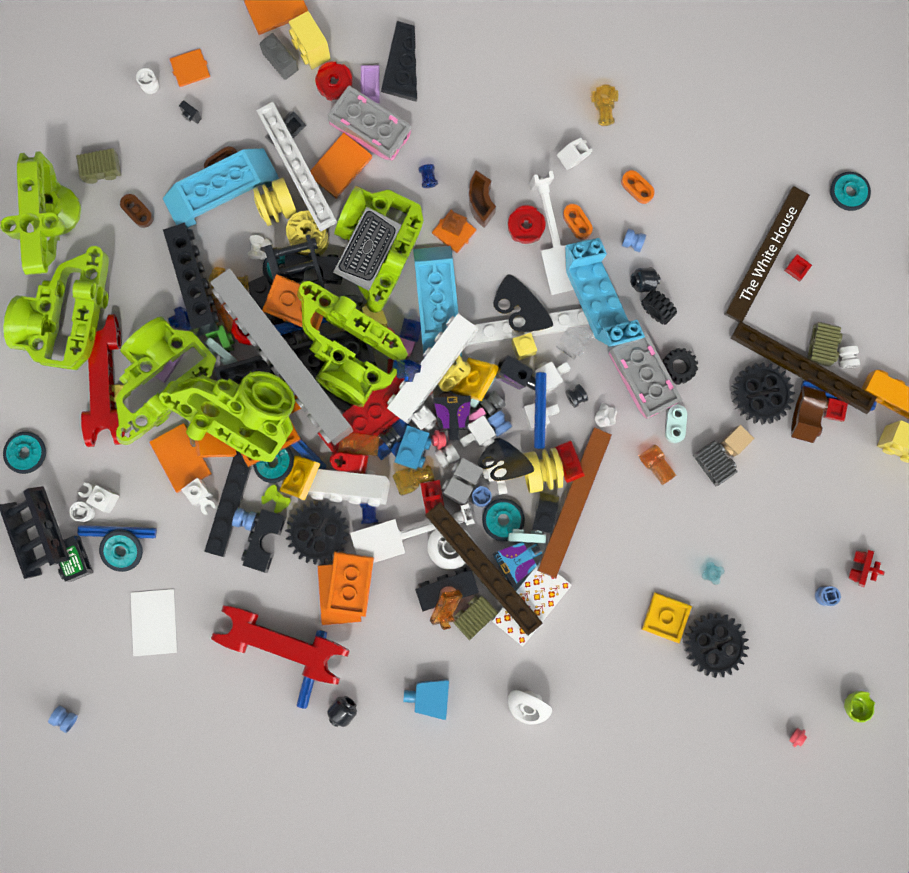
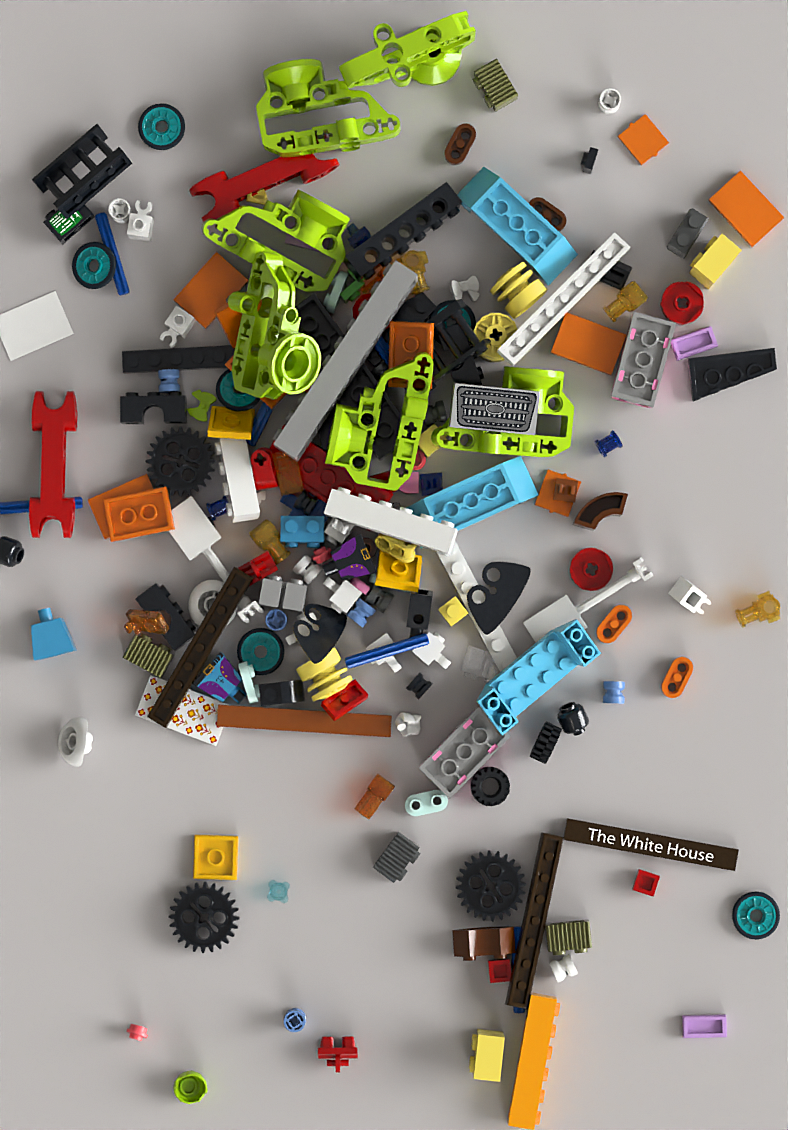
camera: 80 degrees right, 5 degrees up
clear blue tile [393,359,421,382] -> none
tan brick [721,425,755,457] -> none
none -> clear yellow connector [603,281,648,323]

